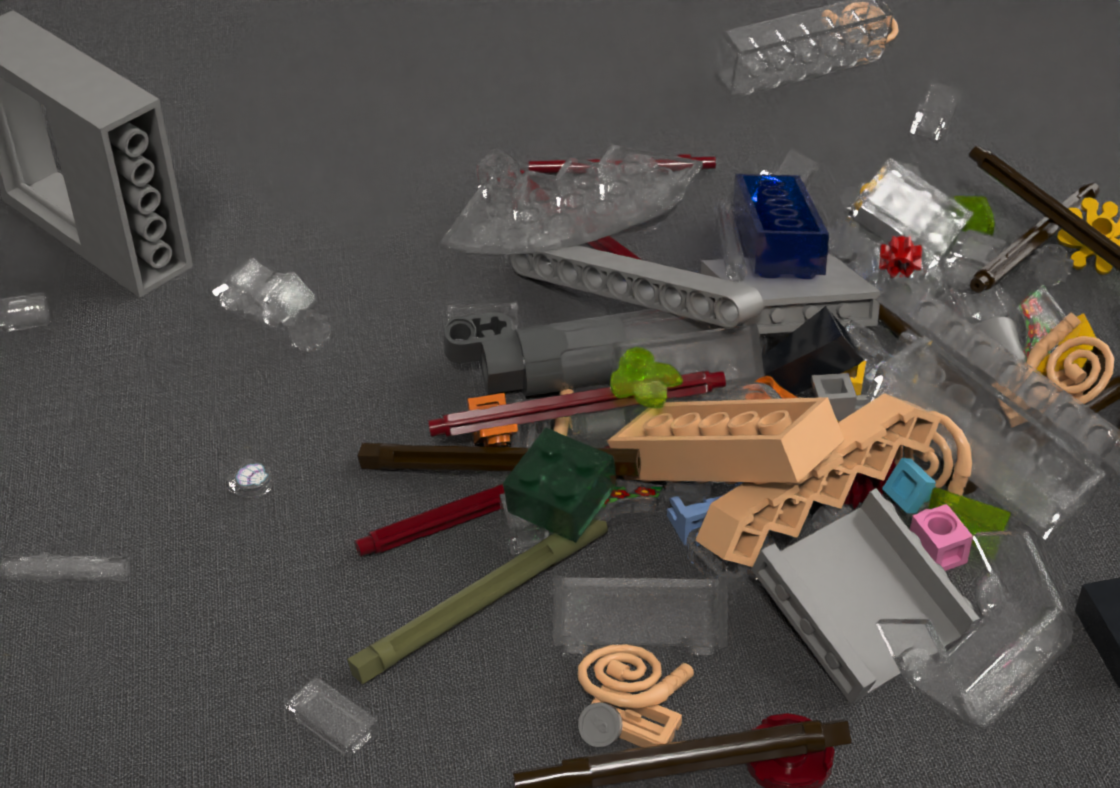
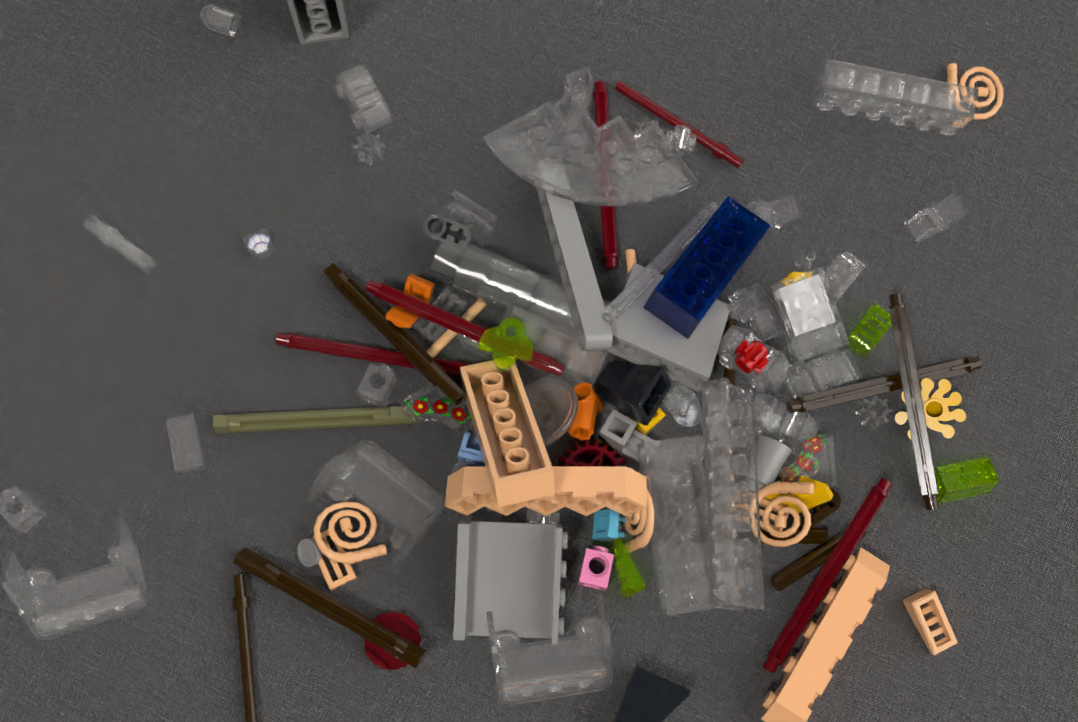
camera: 30 degrees right, 30 degrees up
clear green brick [503,427,617,543] -> none

